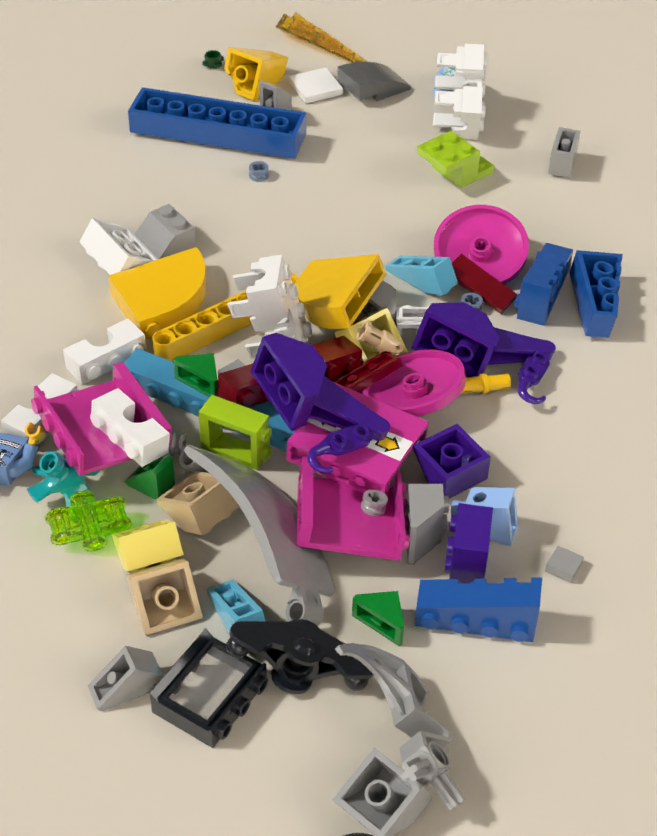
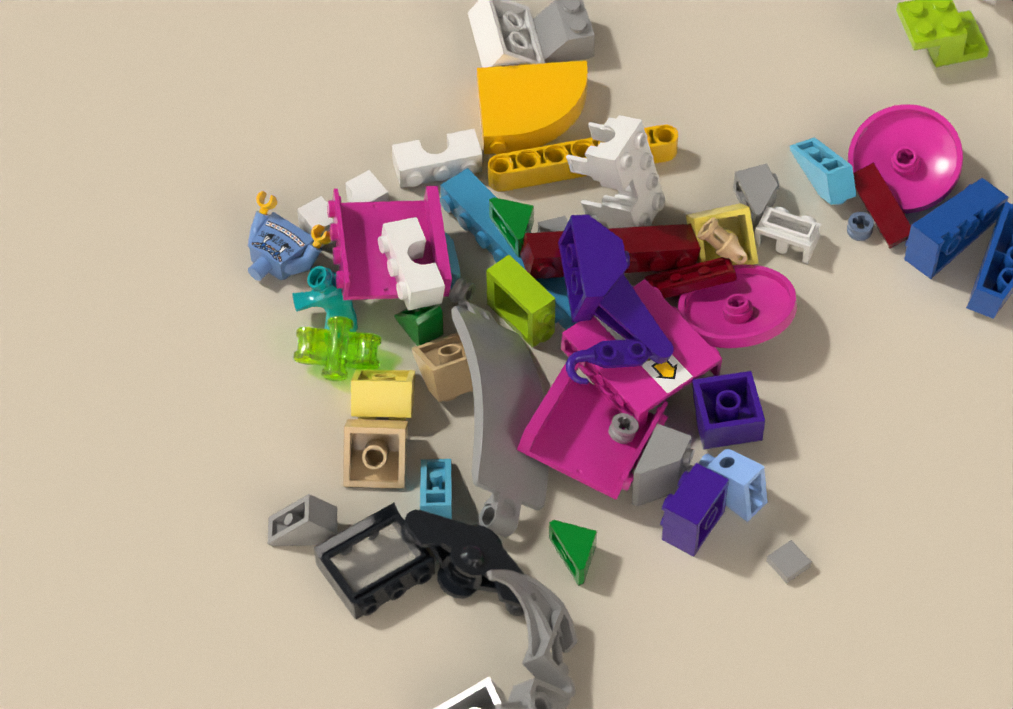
camera: 25 degrees right, 10 degrees up
yellow brick [296,254,386,329] -> none
dark purple slope [411,302,556,404] -> none
blue wedge [414,577,542,642] -> none
yellow pin [461,373,511,394] -> none

